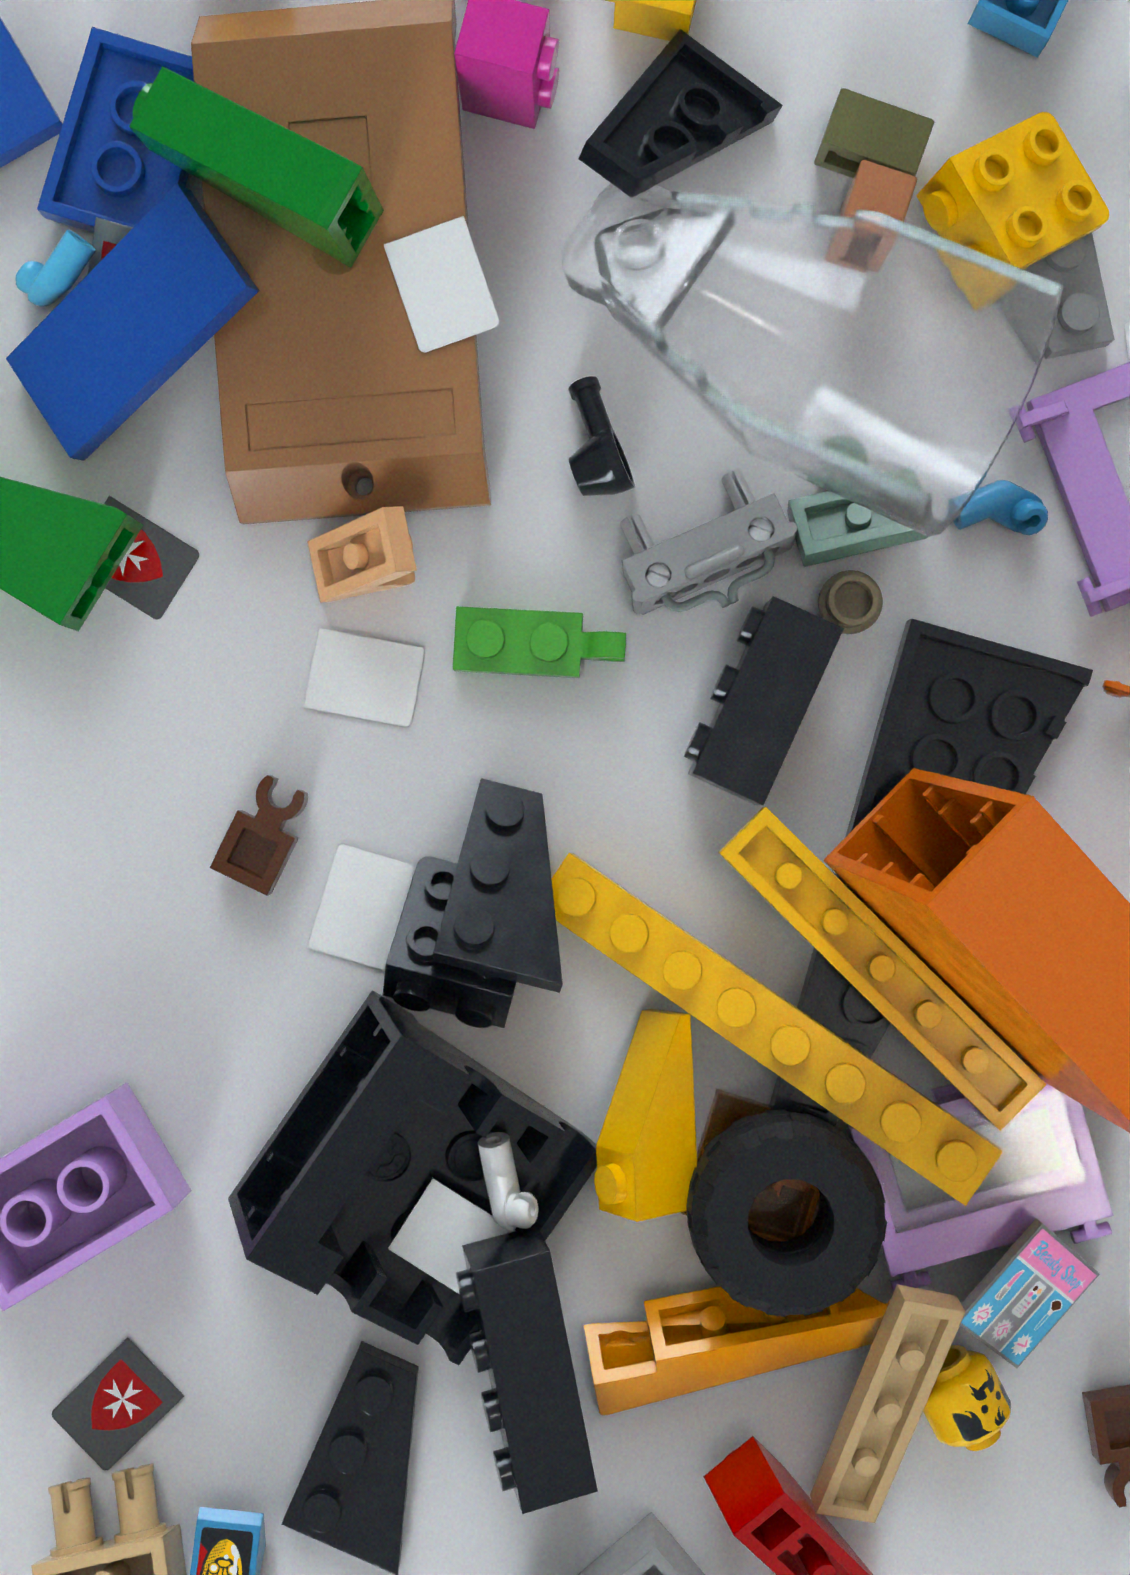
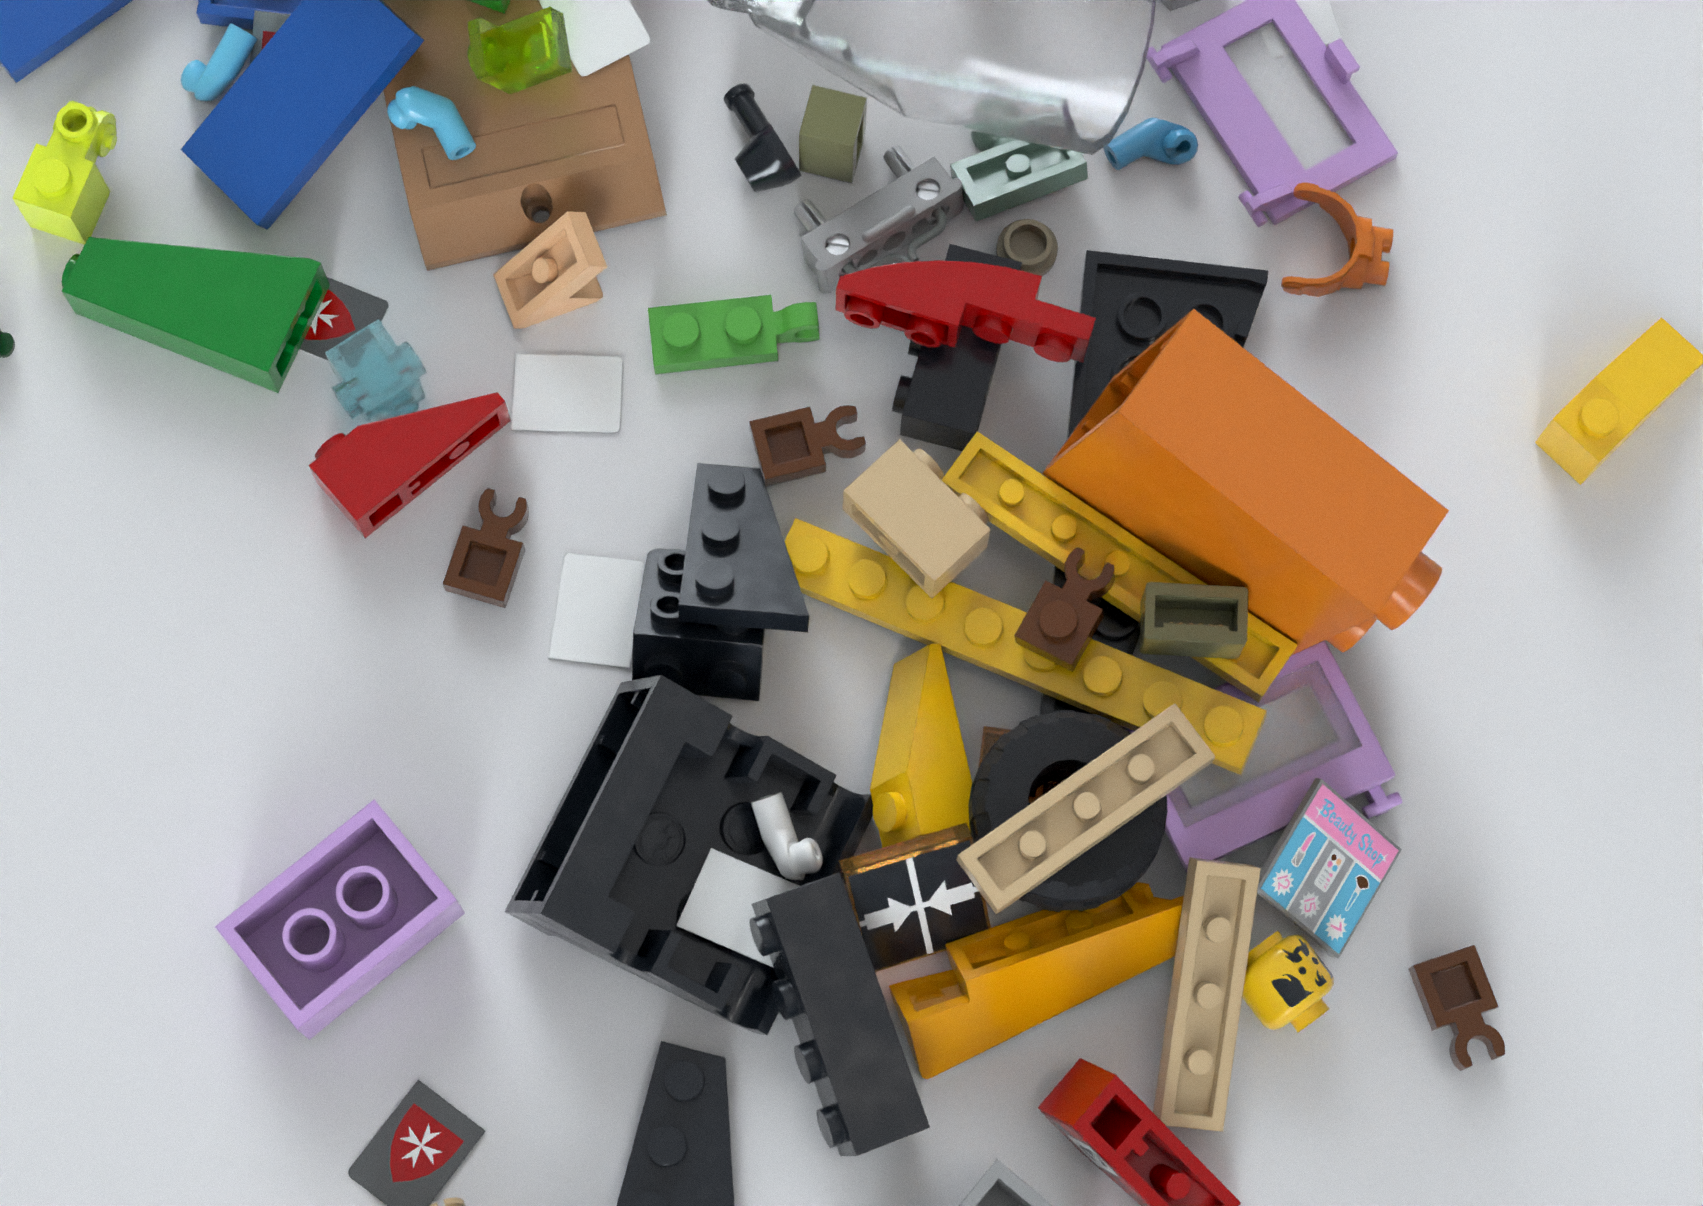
camera: 15 degrees left, 15 degrees down
none -> red slope [308,392,511,539]
none -> clear light blue brick [325,319,427,423]
none -> medium azure arm [387,86,476,160]
none -> clear neon green bracket [468,7,572,94]
none -> reddish brown plate [749,405,866,487]
none -> olive piece [799,85,867,183]
none -> red slope [835,260,1096,363]
none -> black tile [839,823,991,972]
none -> tan brick [843,439,991,598]
none -> tan plate [957,703,1216,915]
none -> reddish brown plate [1014,547,1115,672]
none -> olive piece [1139,582,1248,659]

